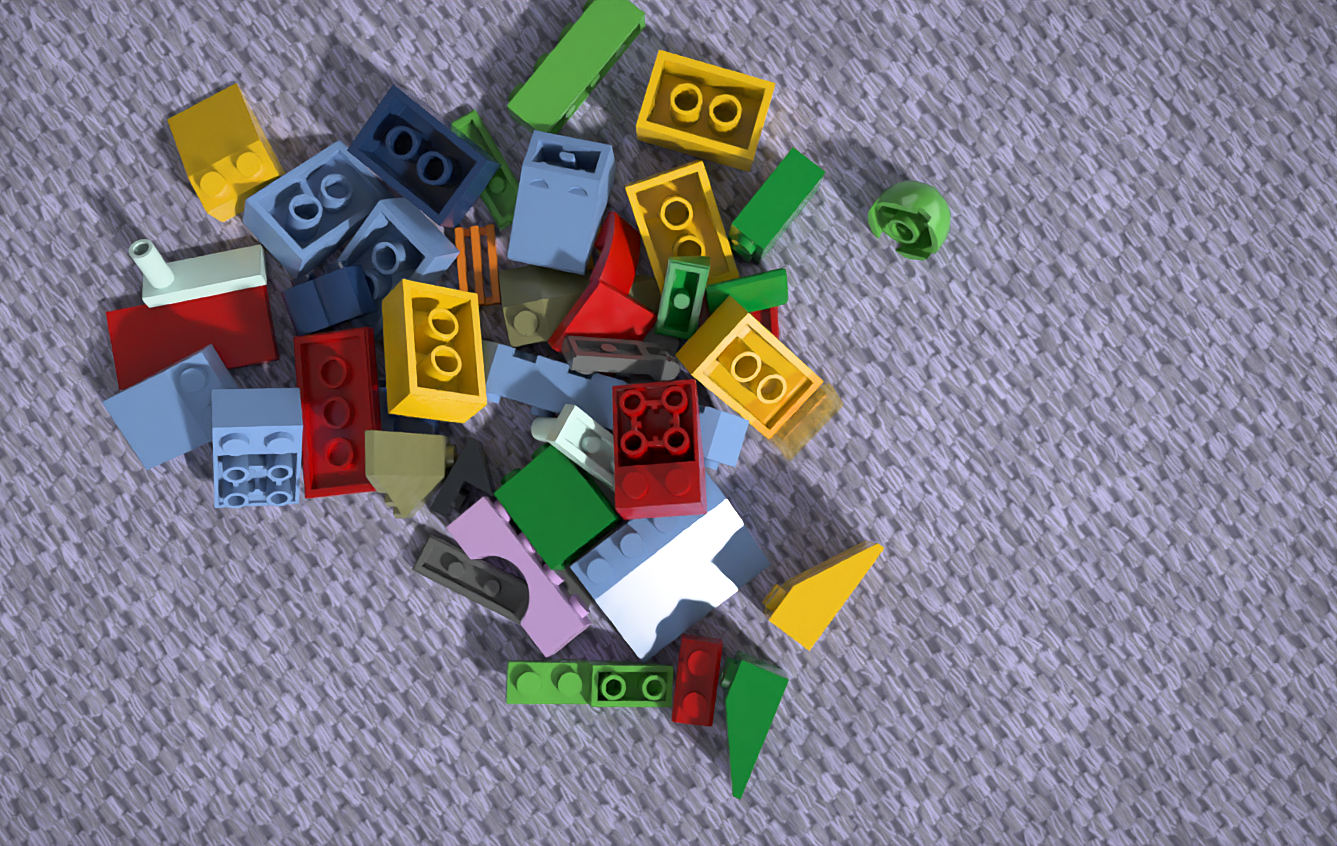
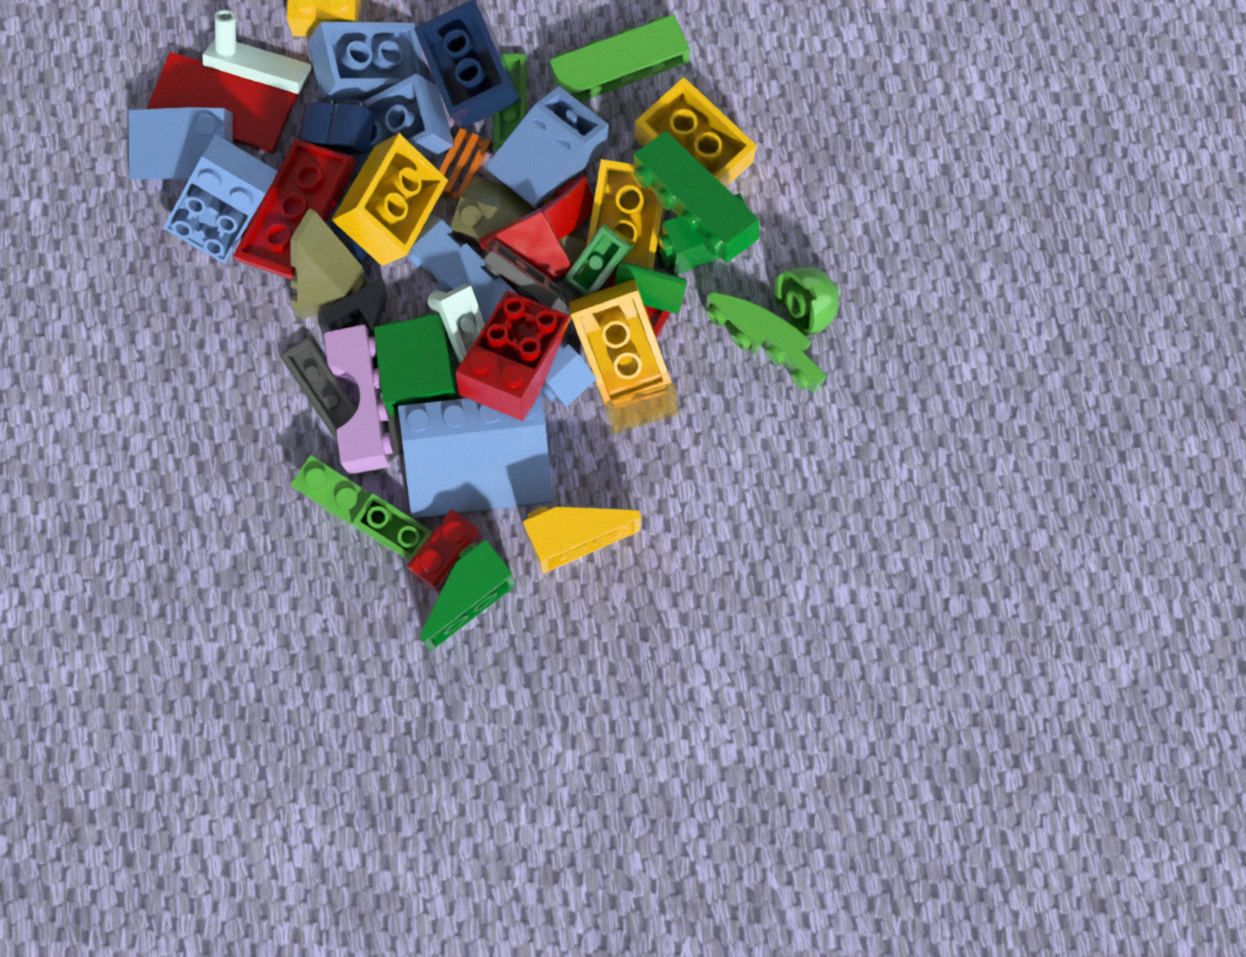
camera: 25 degrees right, 10 degrees down
none -> green brick [633,131,759,263]
none -> bright green slope [706,292,827,393]

